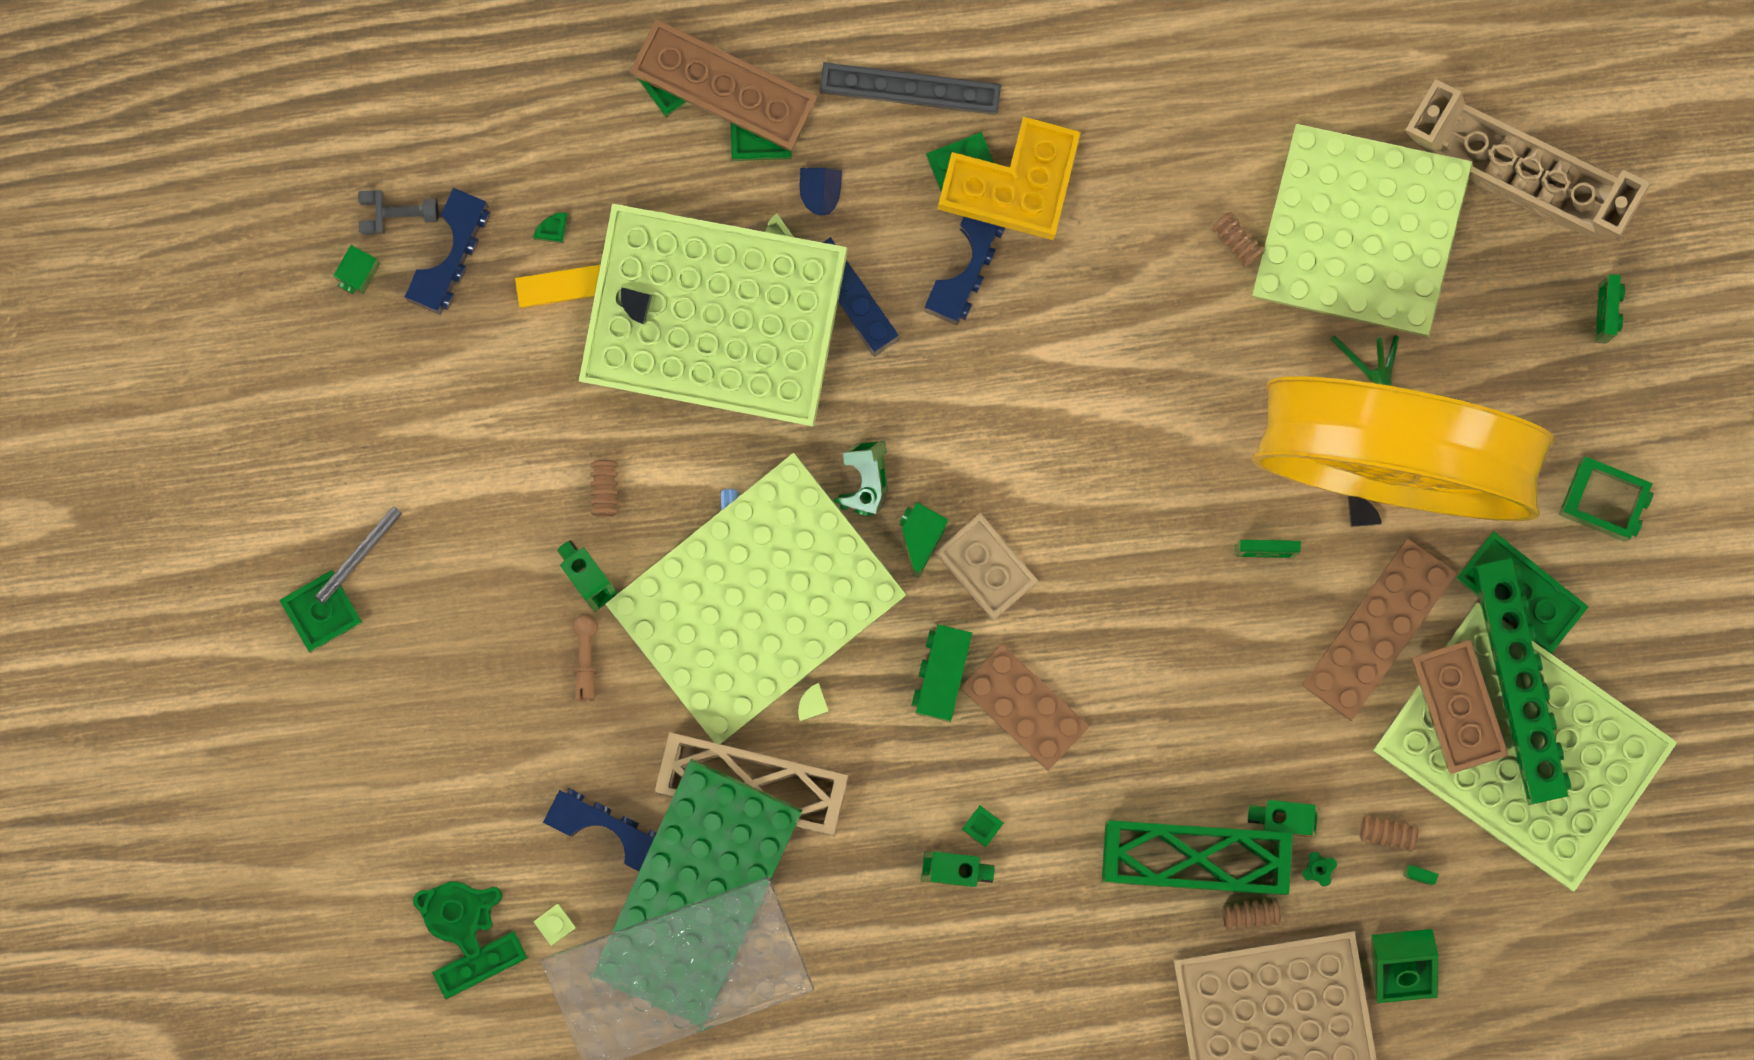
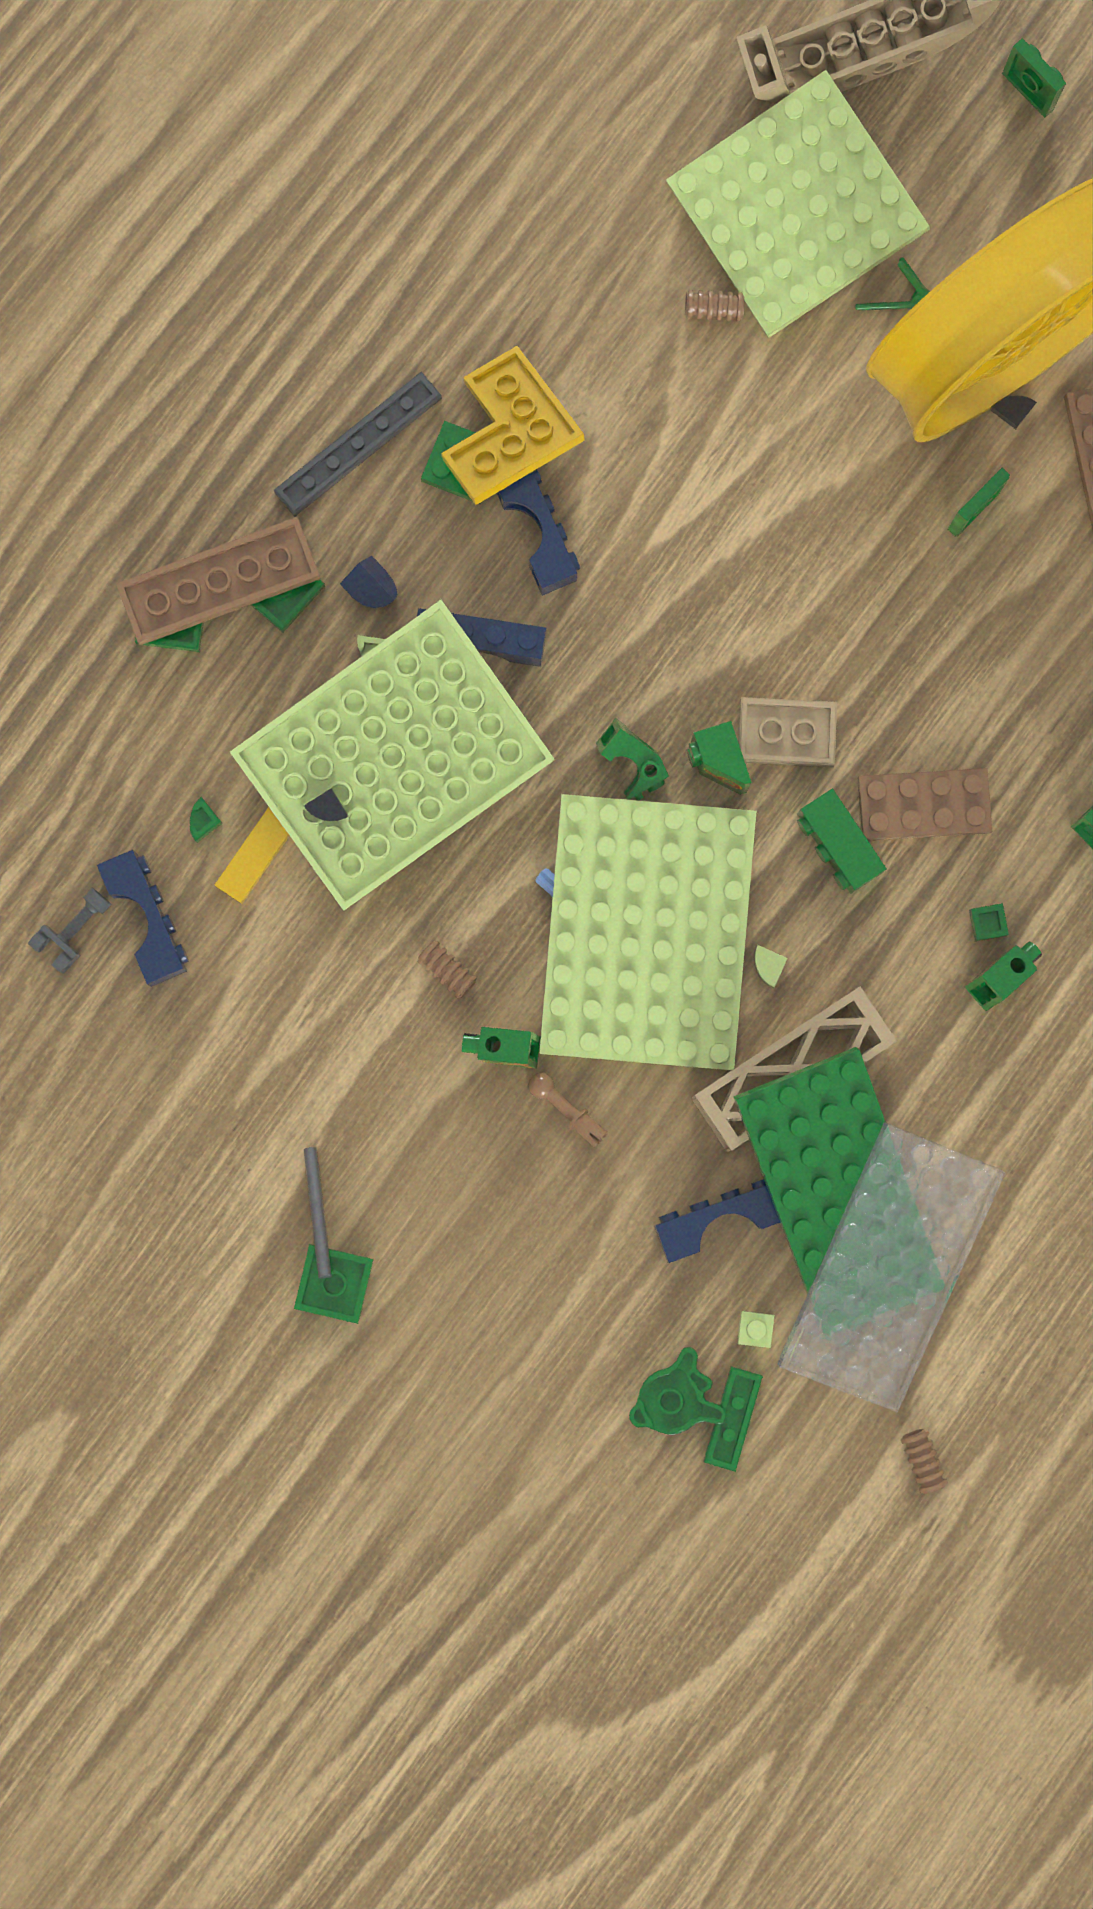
camera: 50 degrees left, 0 degrees up
green brick [333,245,381,295] -> none

